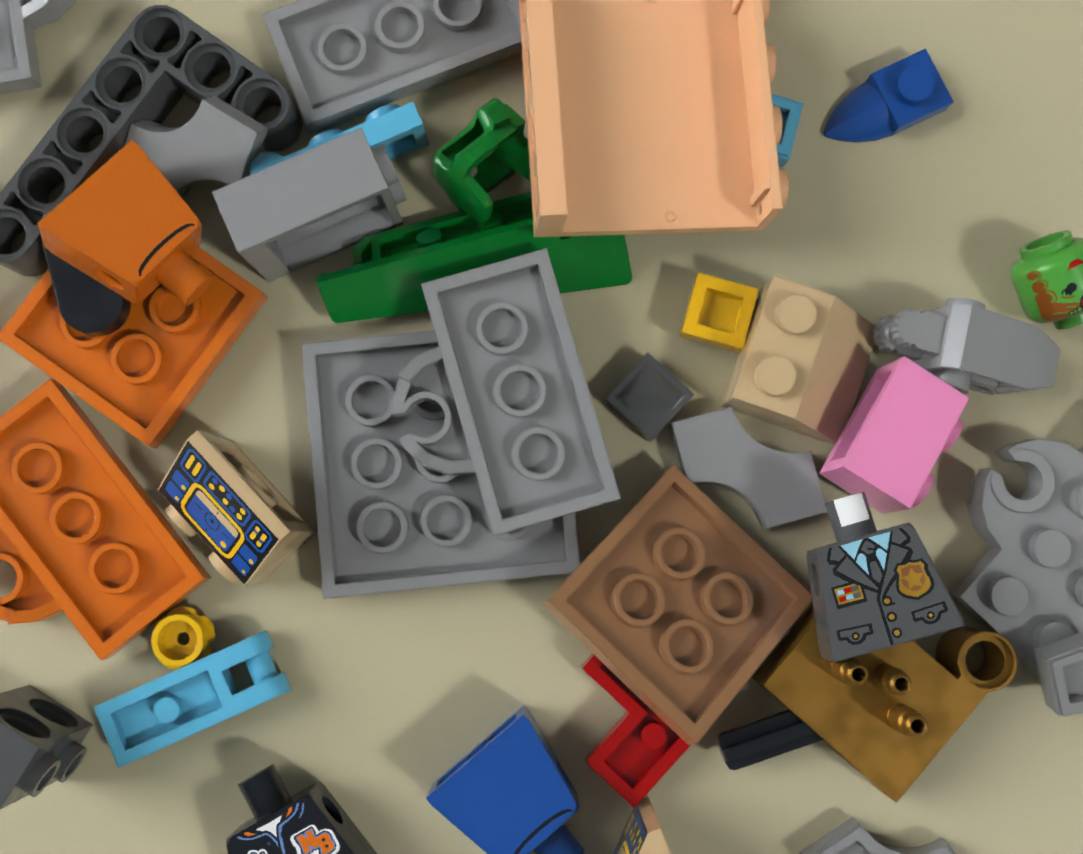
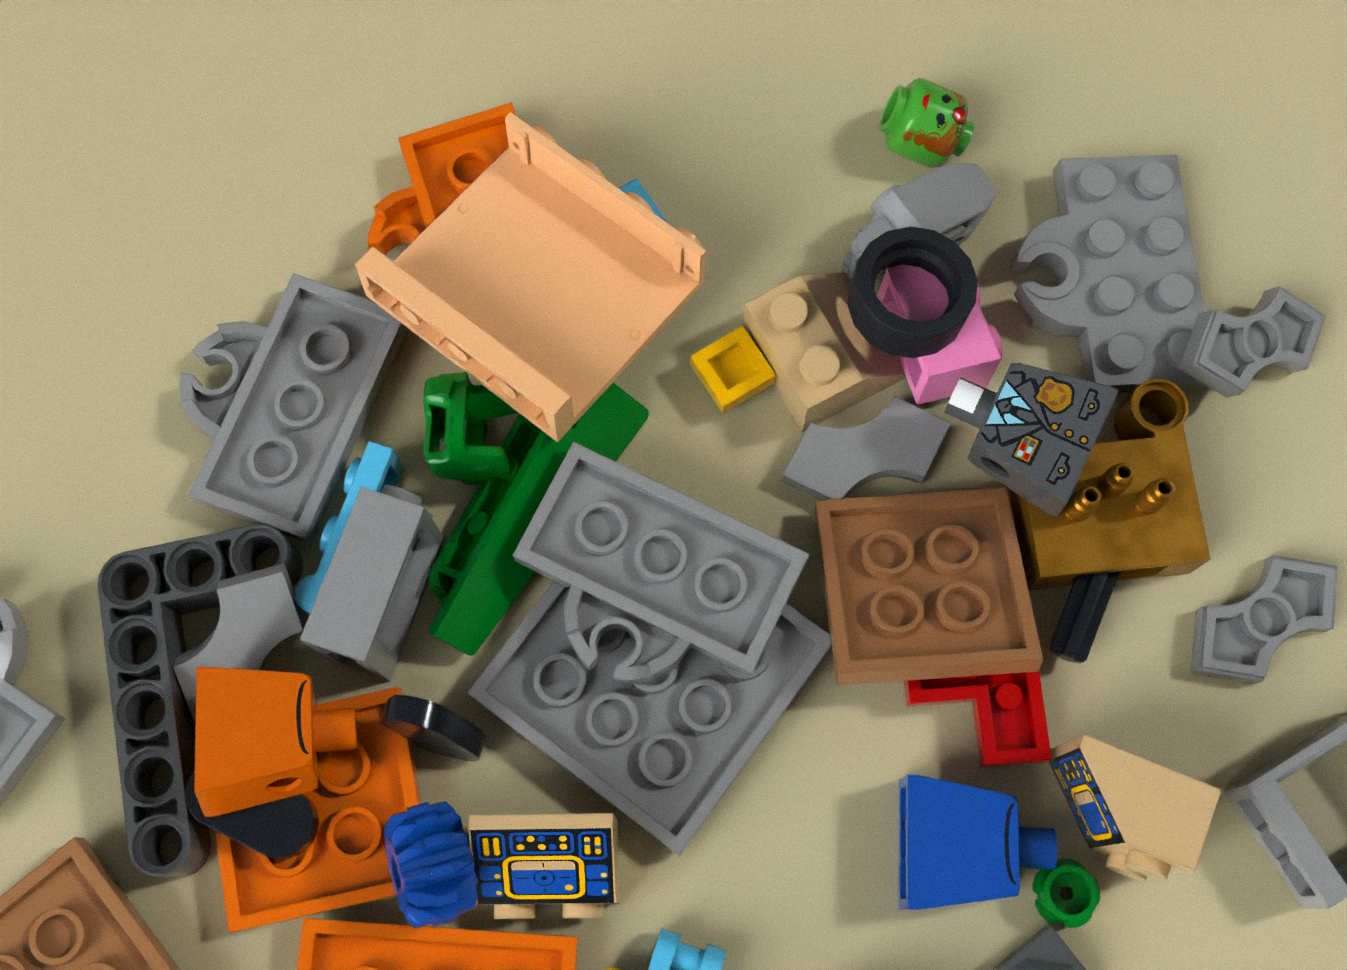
camera: 45 degrees left, 10 degrees down
dark grey tile [604,352,694,442] -> none
blue plate [823,48,954,143] -> none
none -> black tile [381,695,486,761]
none -> blue gear [383,801,478,928]
none -> black tyre [847,226,978,358]

